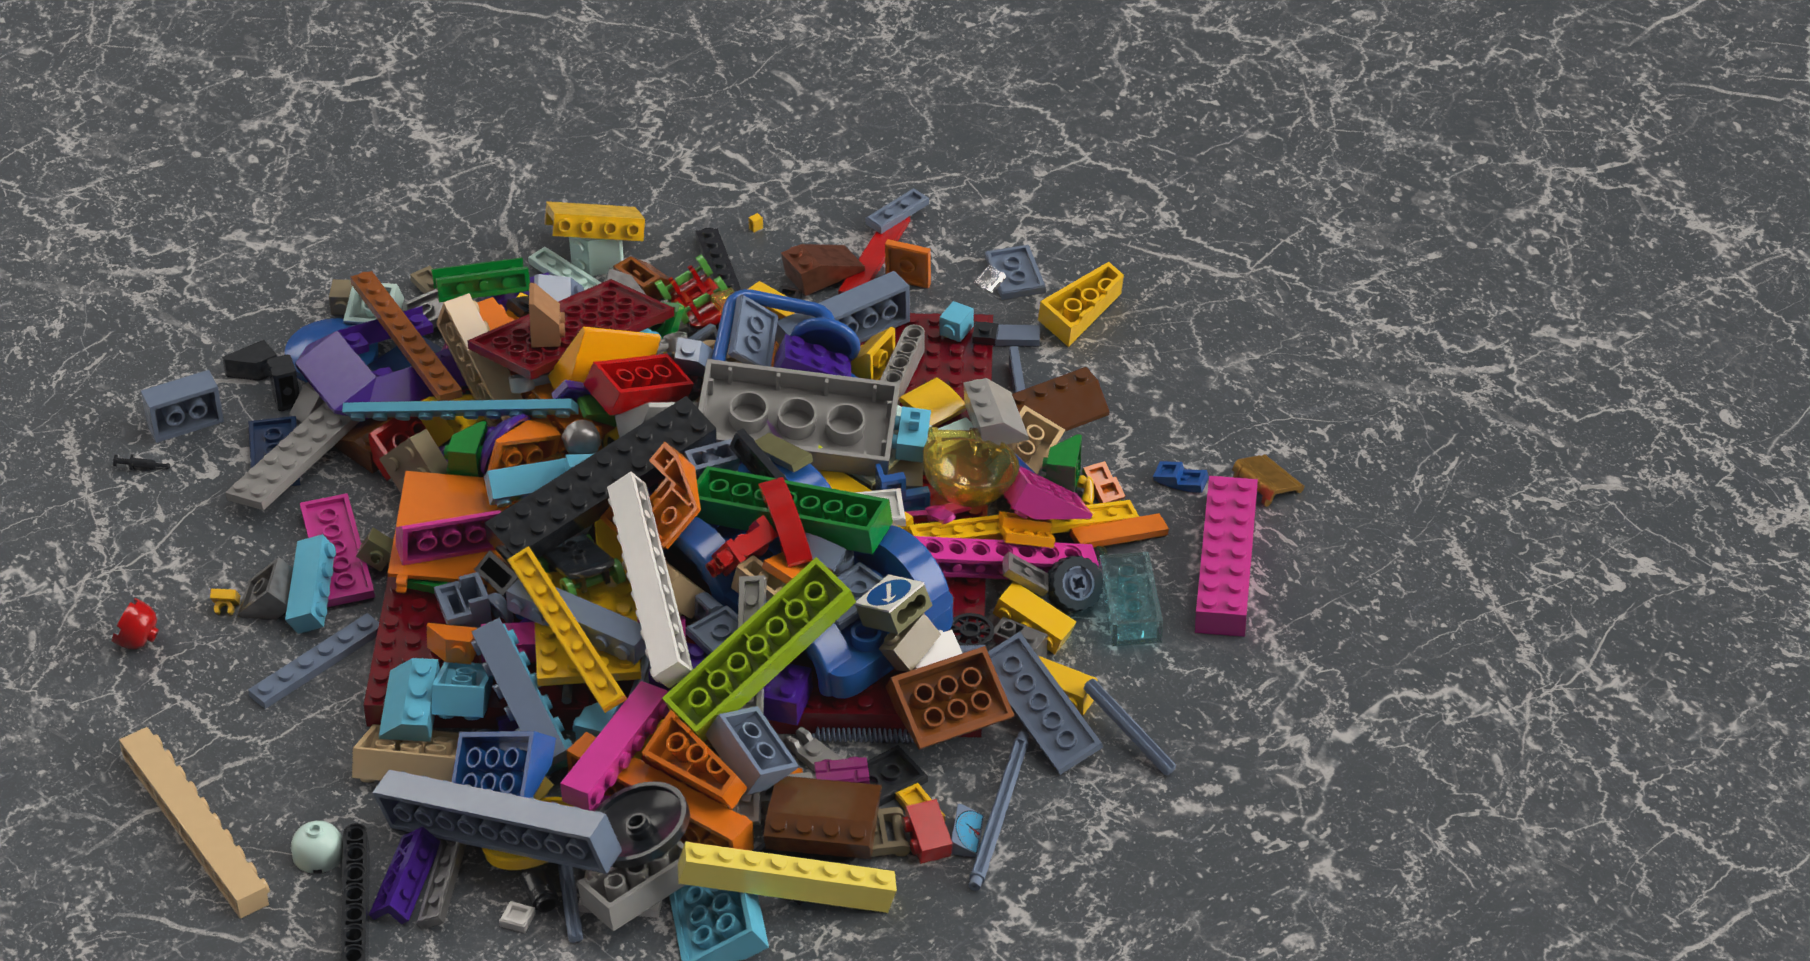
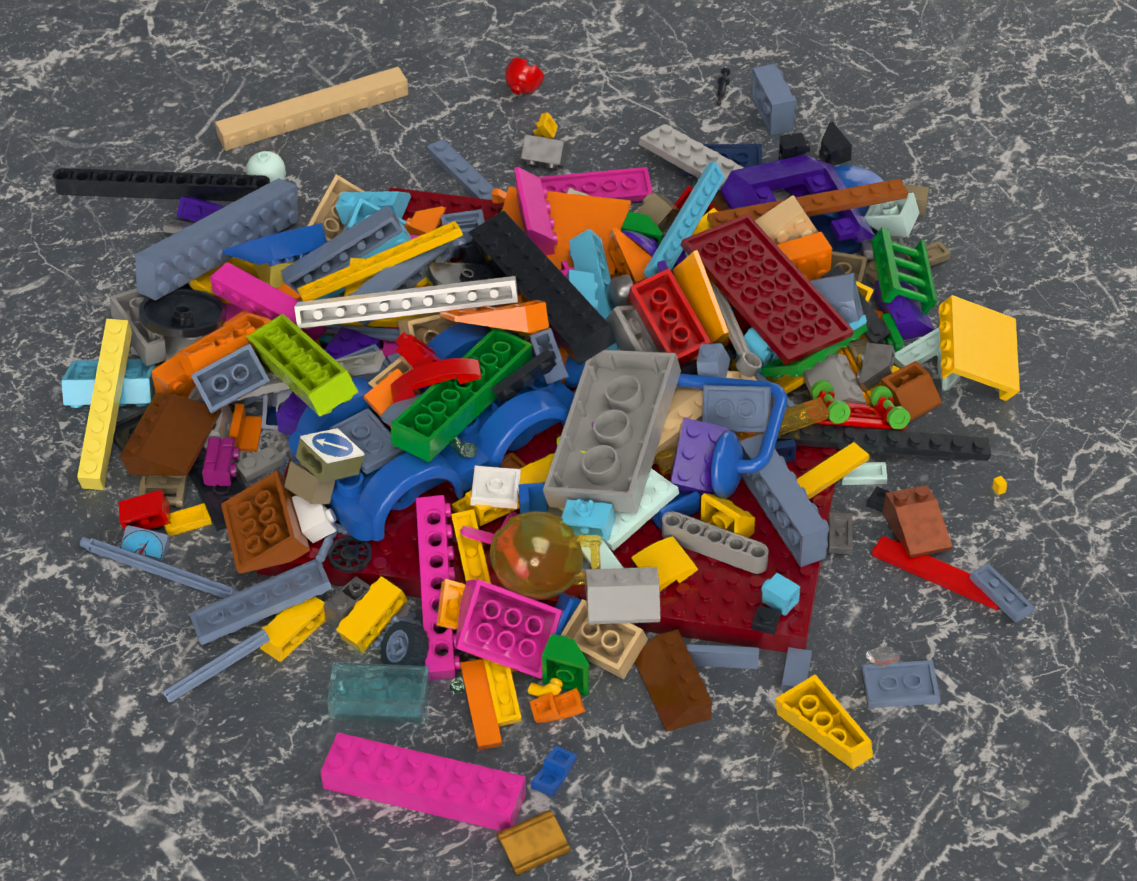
camera: 100 degrees right, 5 degrees up
medium azure brick [285,534,336,634] -> none
medium nougat slope [529,283,565,348] -> none
olive tile [755,433,813,472] -> none
orange tile [885,239,931,288] -> none
flat silver plate [1003,552,1049,597] -> none

